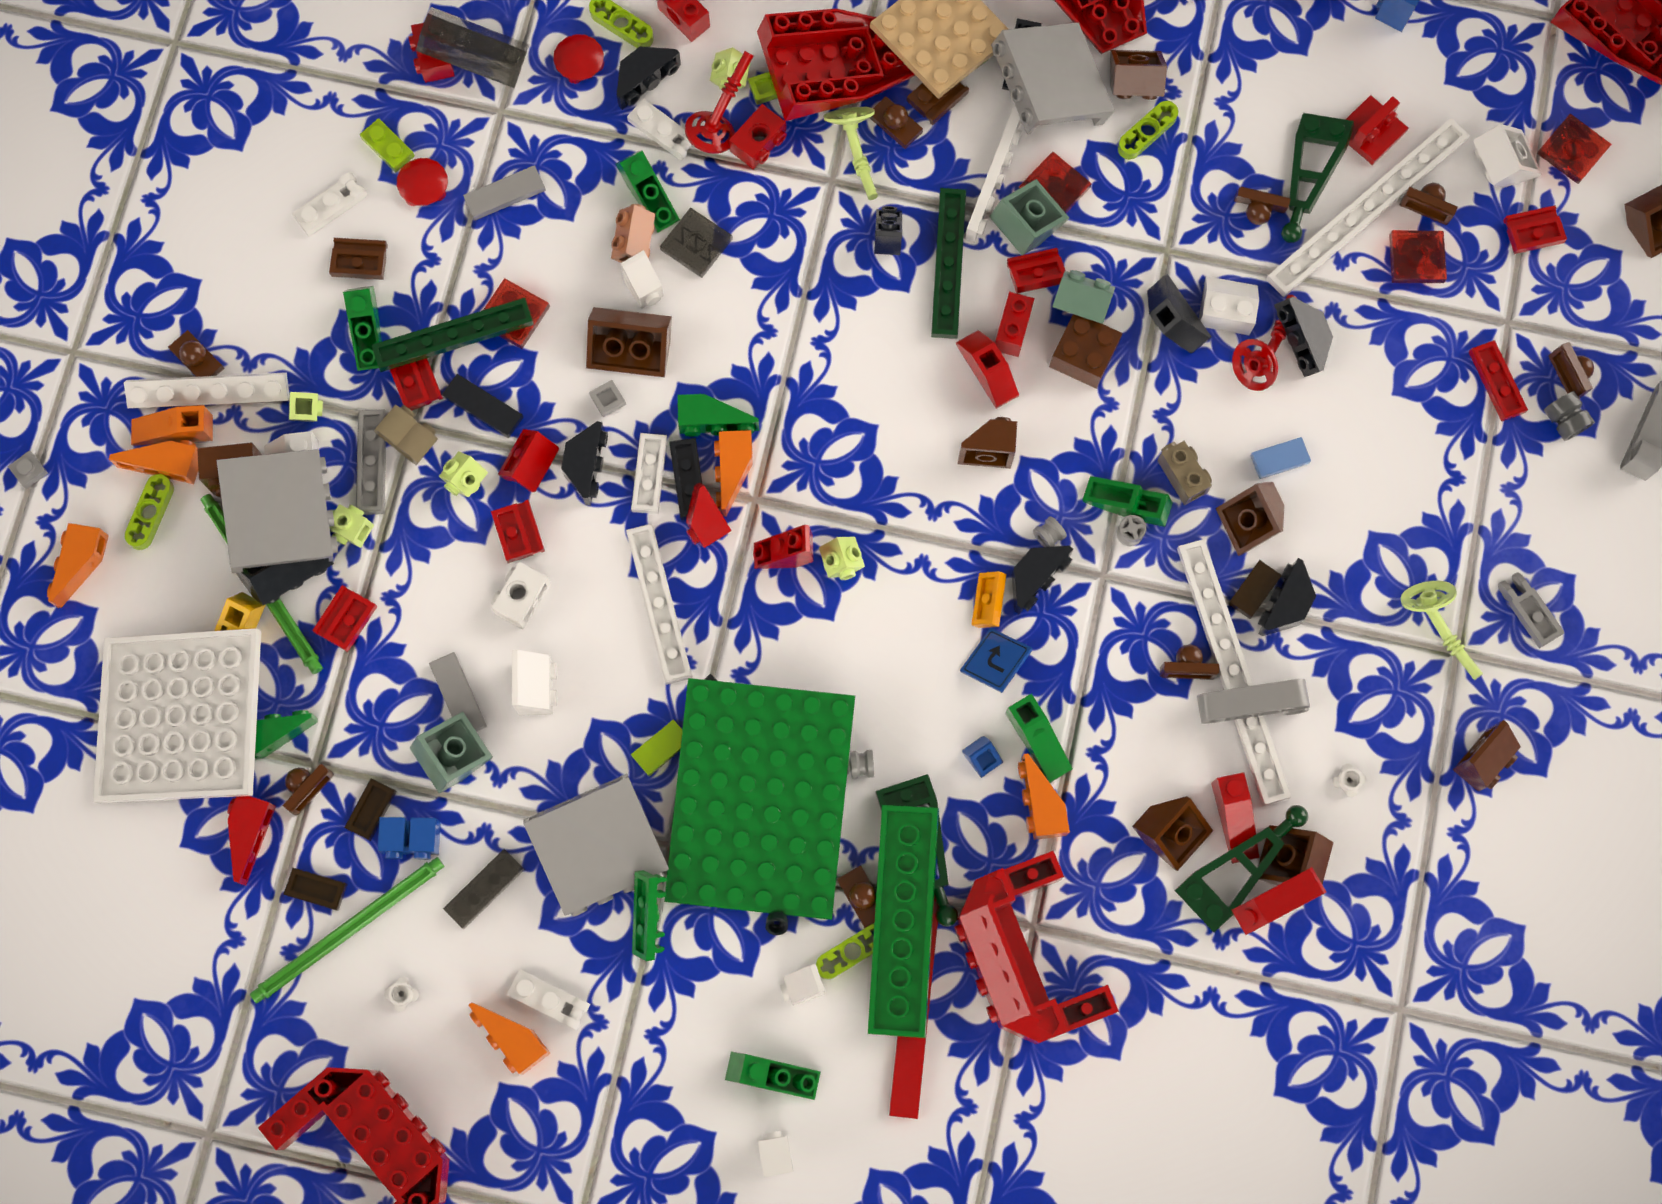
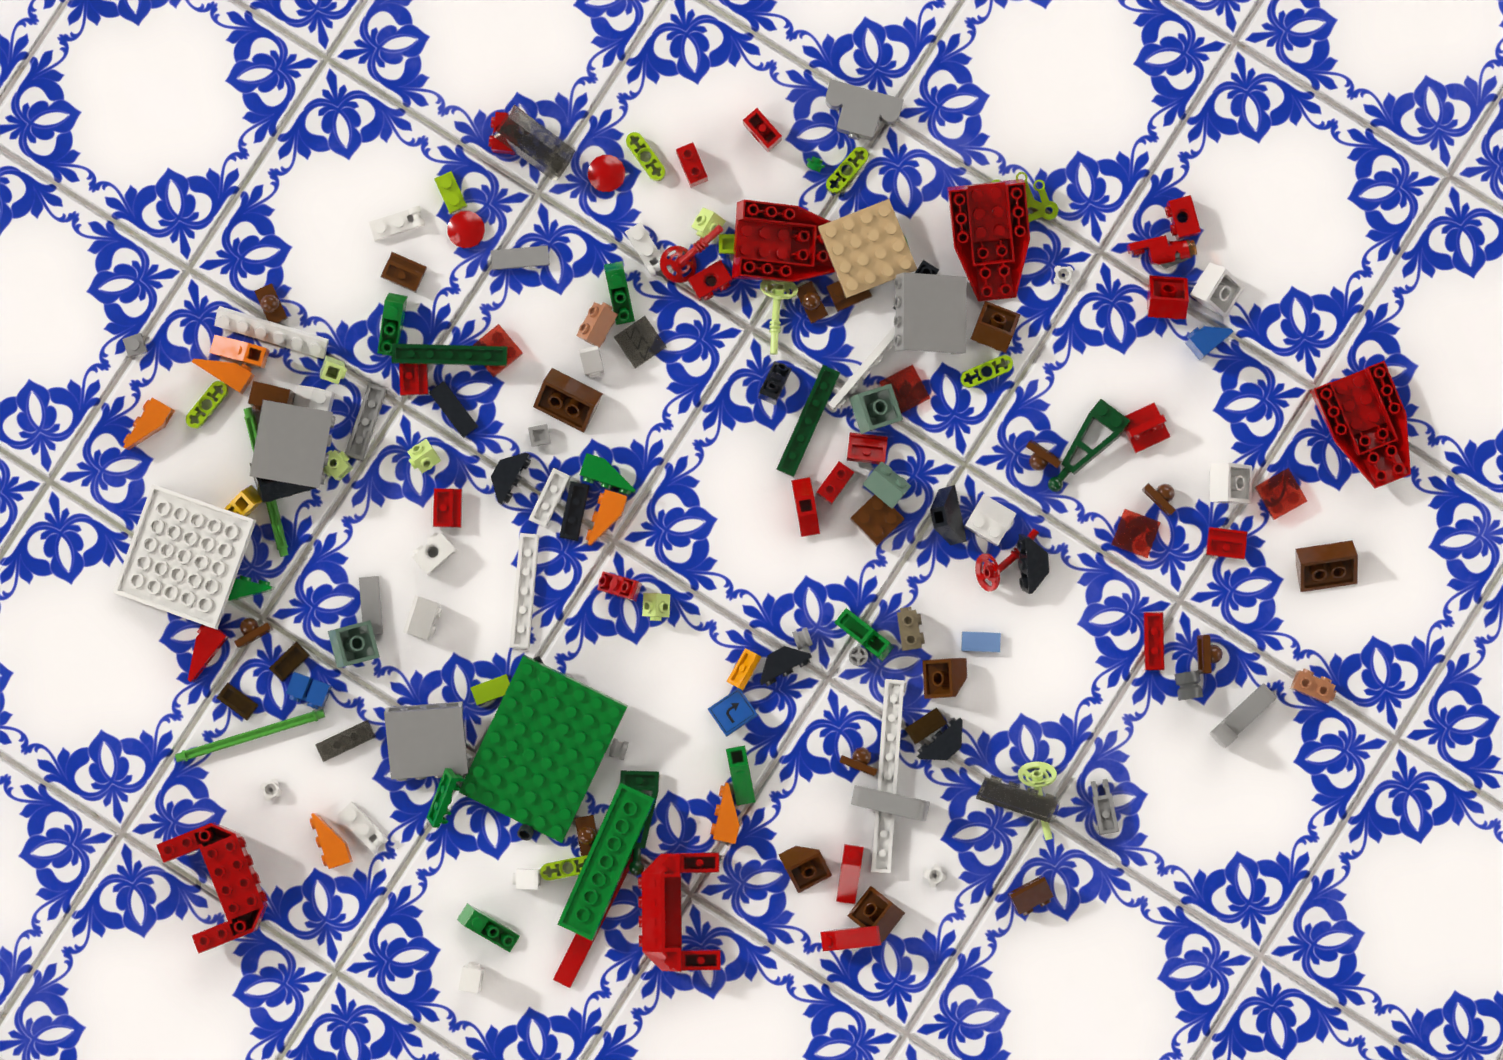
camera: 25 degrees right, 10 degrees up
red plate [312,585,377,652] -> none
dark tan brick [374,404,438,466] -> none
red panel [498,429,559,492] -> none
black slope [617,46,681,110] -> none
red slope [686,483,732,548] -> none
reddish brown slope [958,417,1017,469] -> none
blue slope [962,736,1003,778] -> none
dark green plate [1174,805,1308,932] -> none
white plate [1266,118,1470,297] -> none
none -> clear smoke slope [976,775,1061,824]

